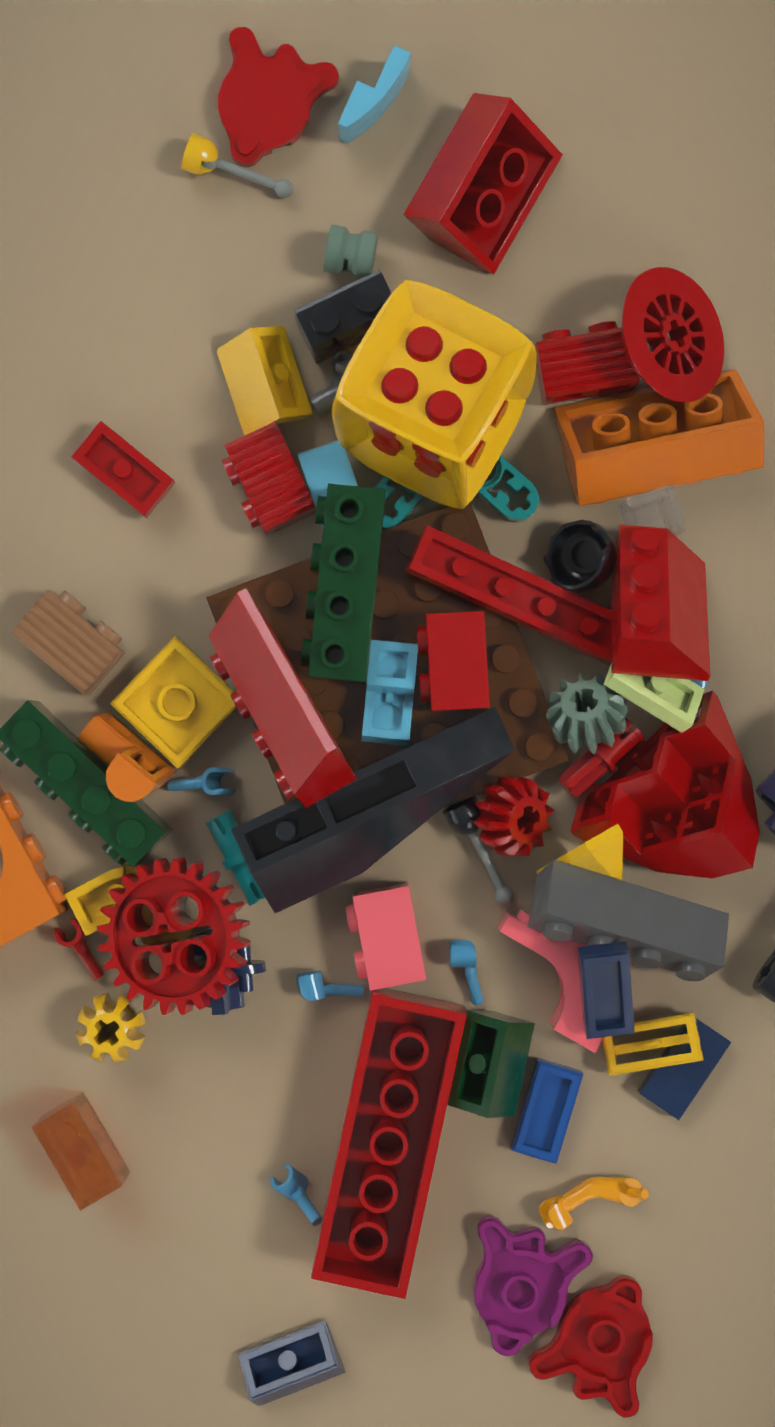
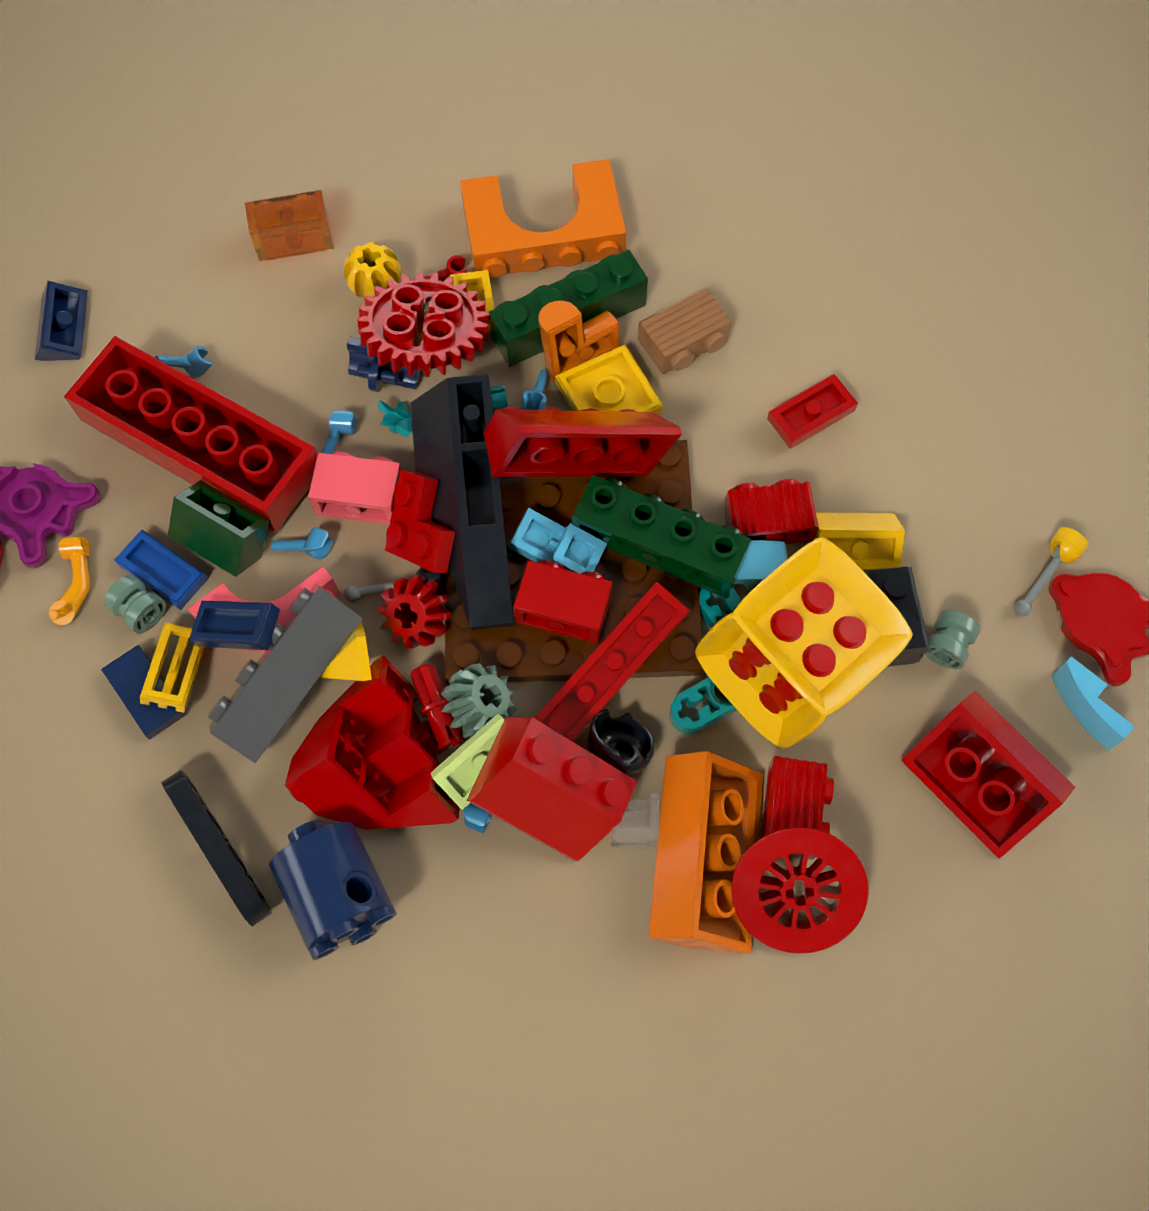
camera: 110 degrees right, 20 degrees down
none -> sand green wheel [104,575,166,634]
none -> teal plant [377,400,412,437]
none -> red plate [385,469,455,573]

